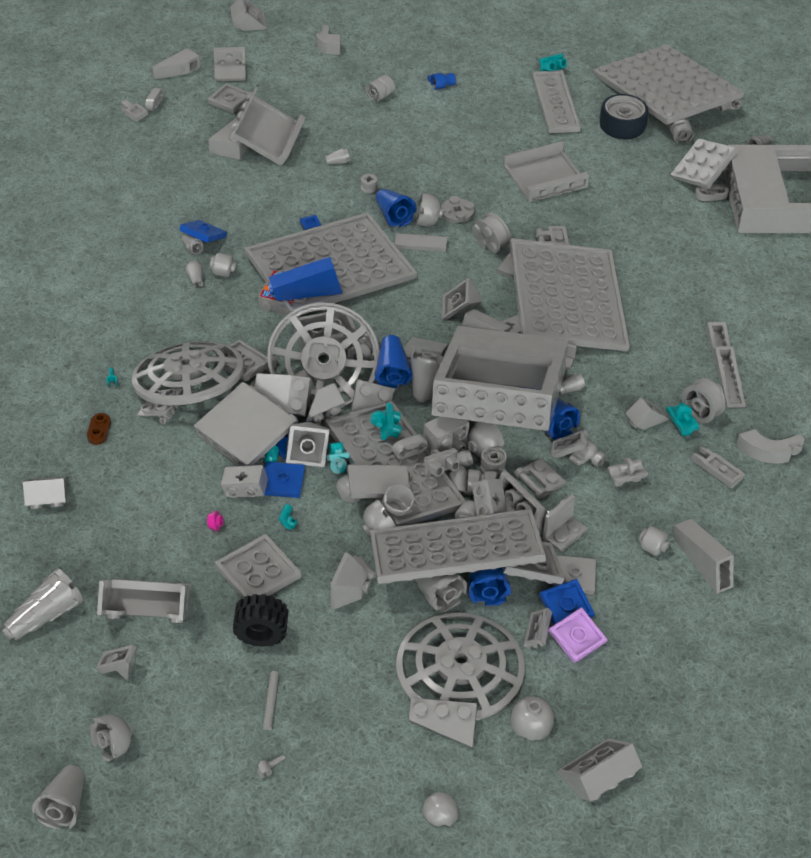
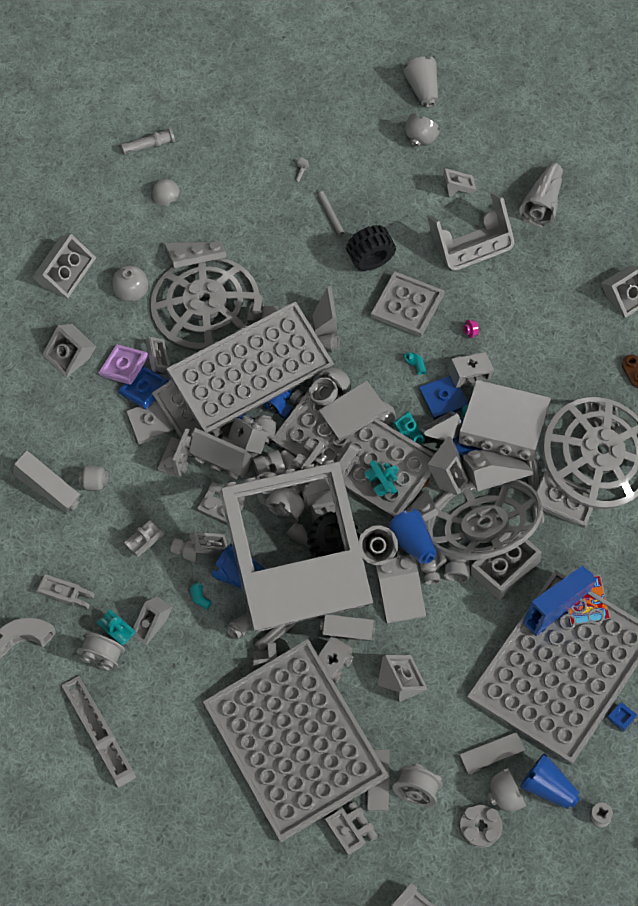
camera: 160 degrees right, 15 degrees up
none -> light grey slope [42,324,96,377]
none -> teal arm [190,582,212,610]
none -> light grey brick [247,295,279,325]

